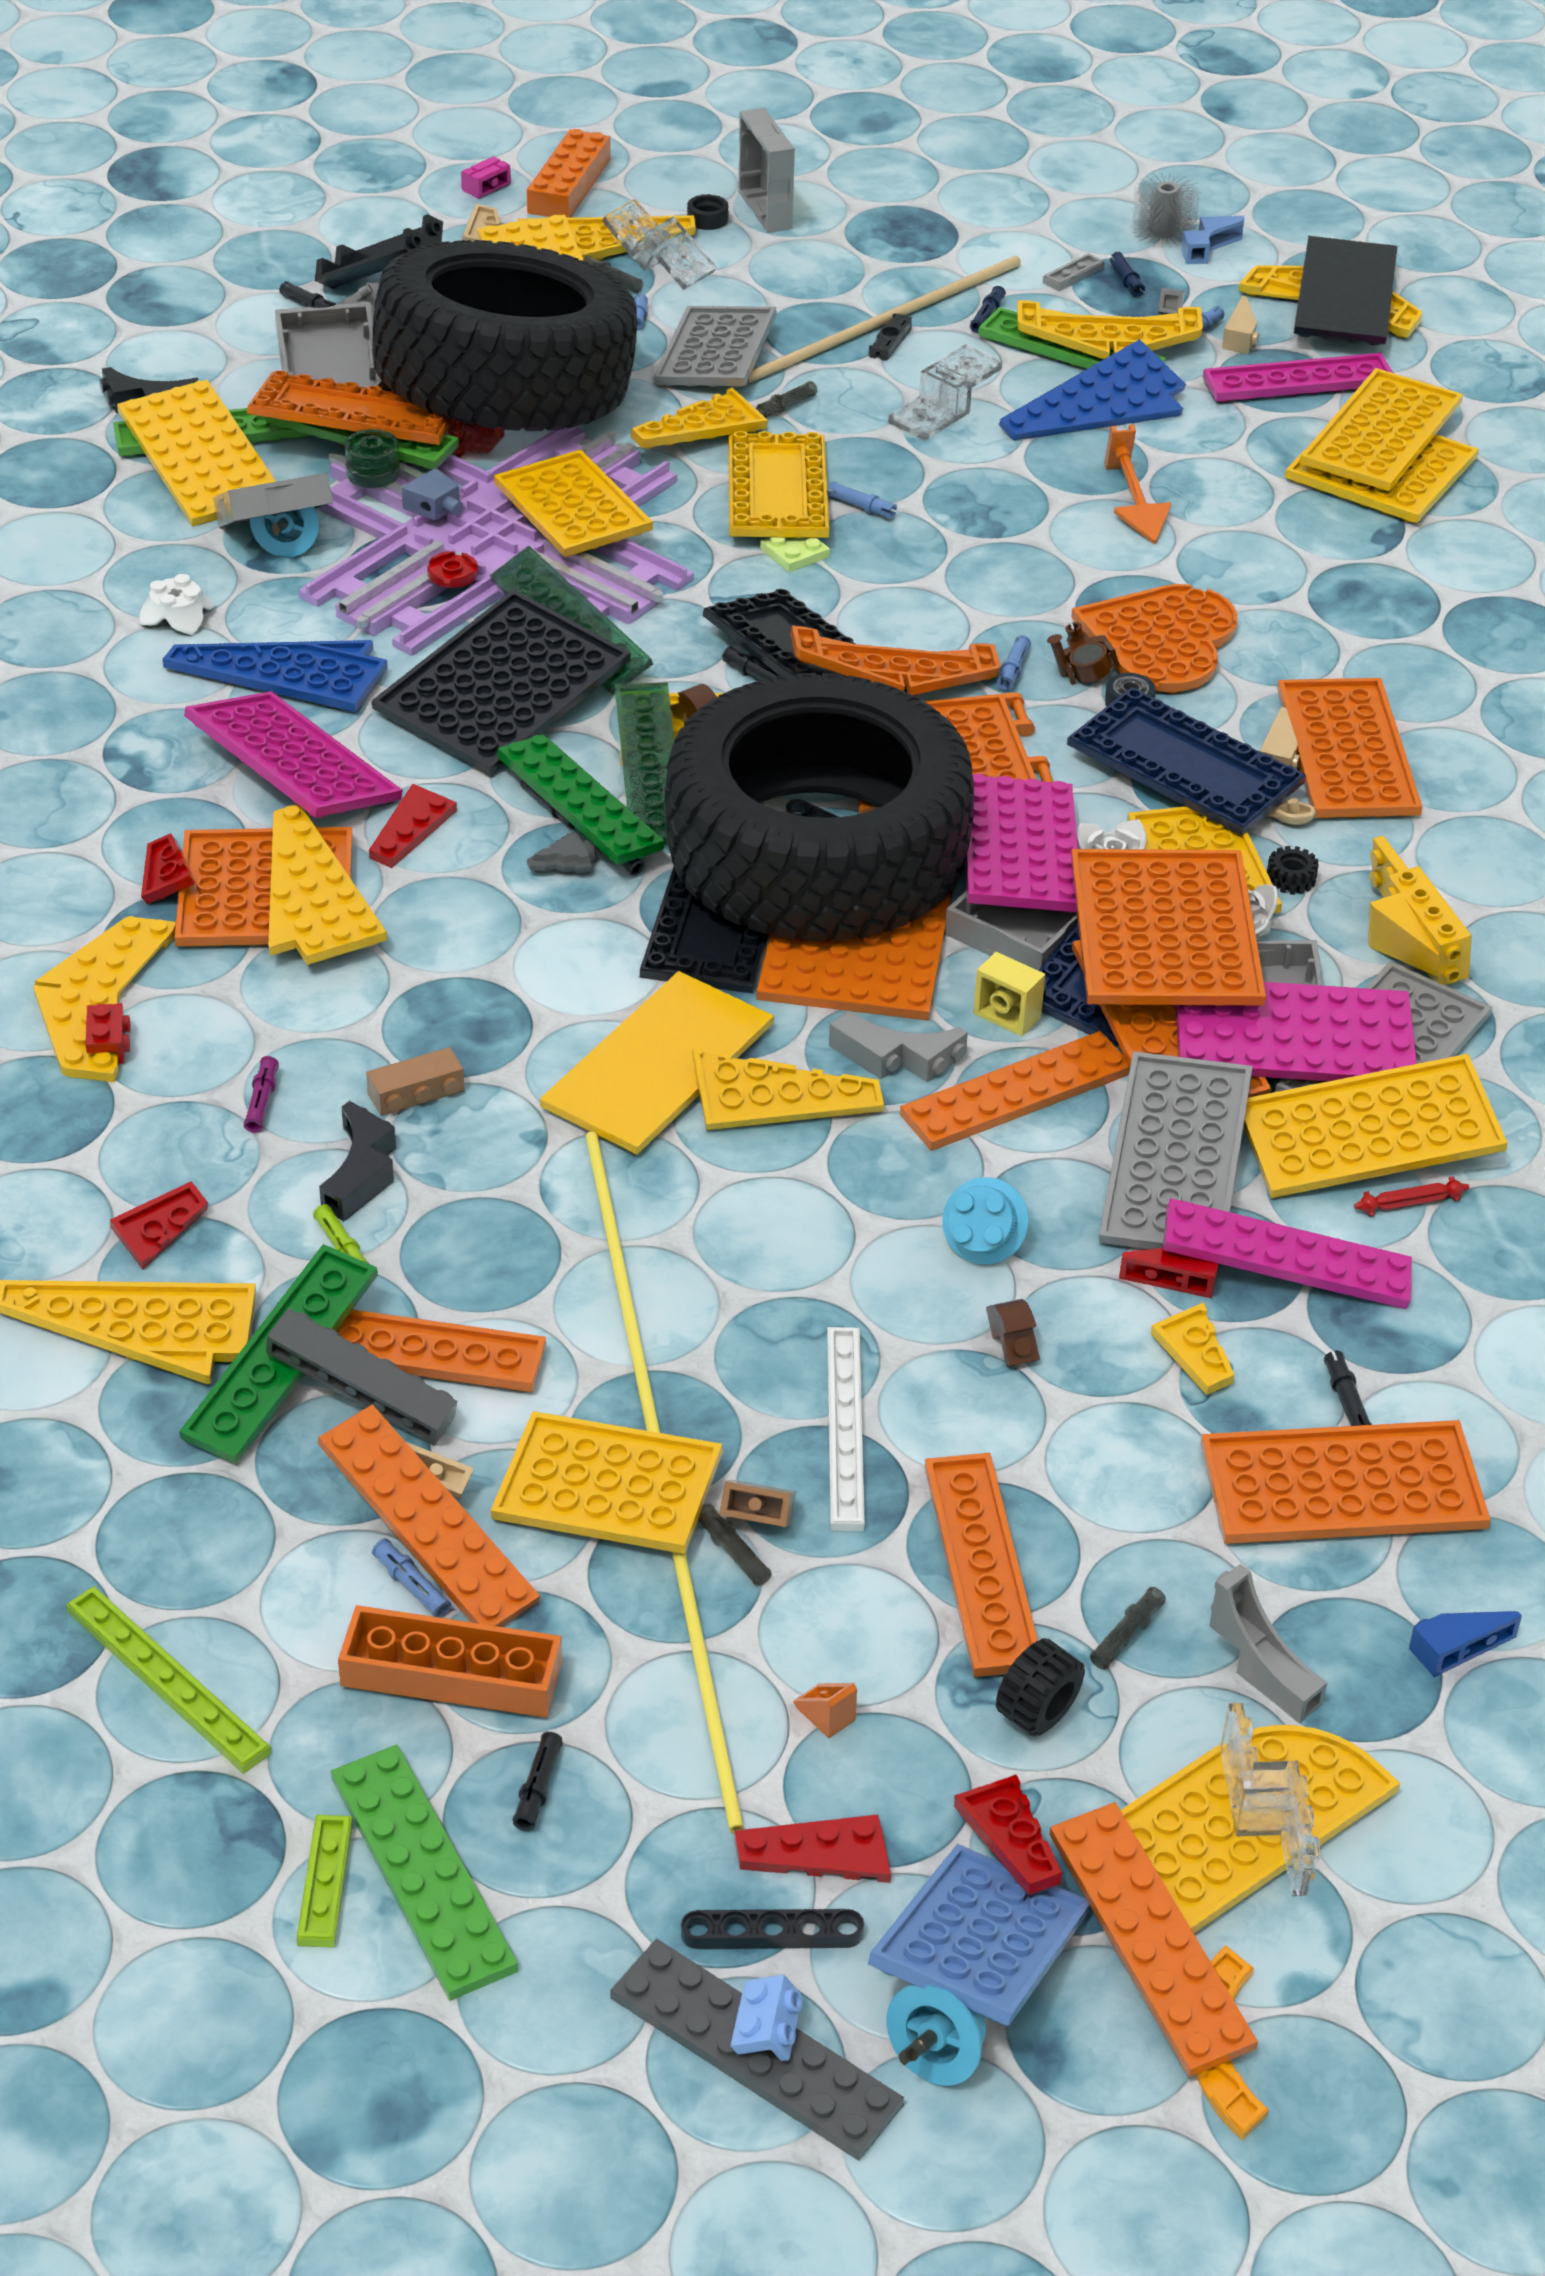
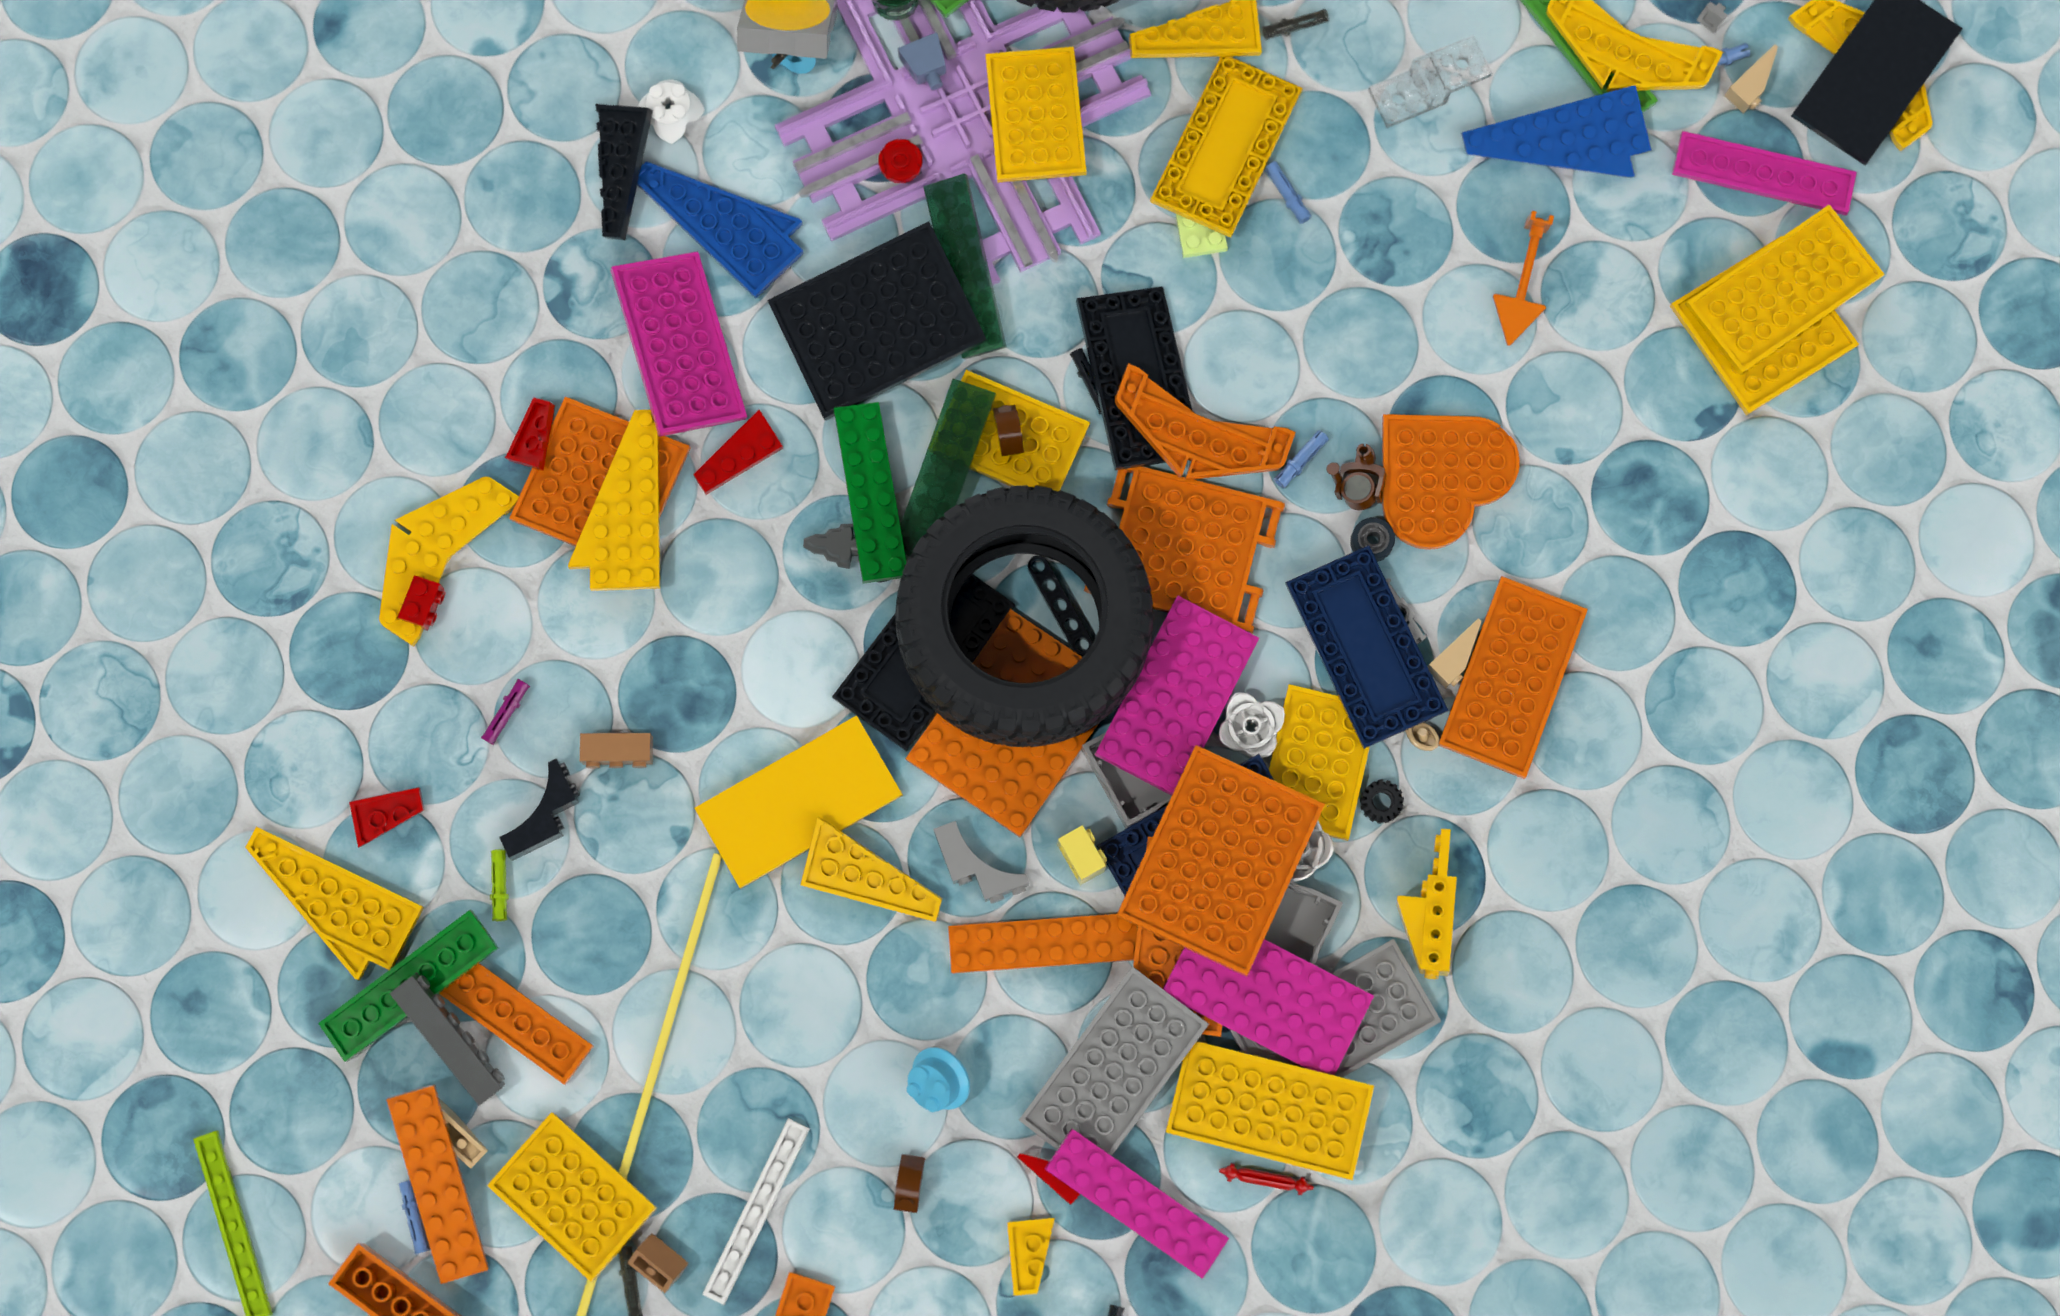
camera: 25 degrees right, 35 degrees up
none -> black wing [596,104,653,240]

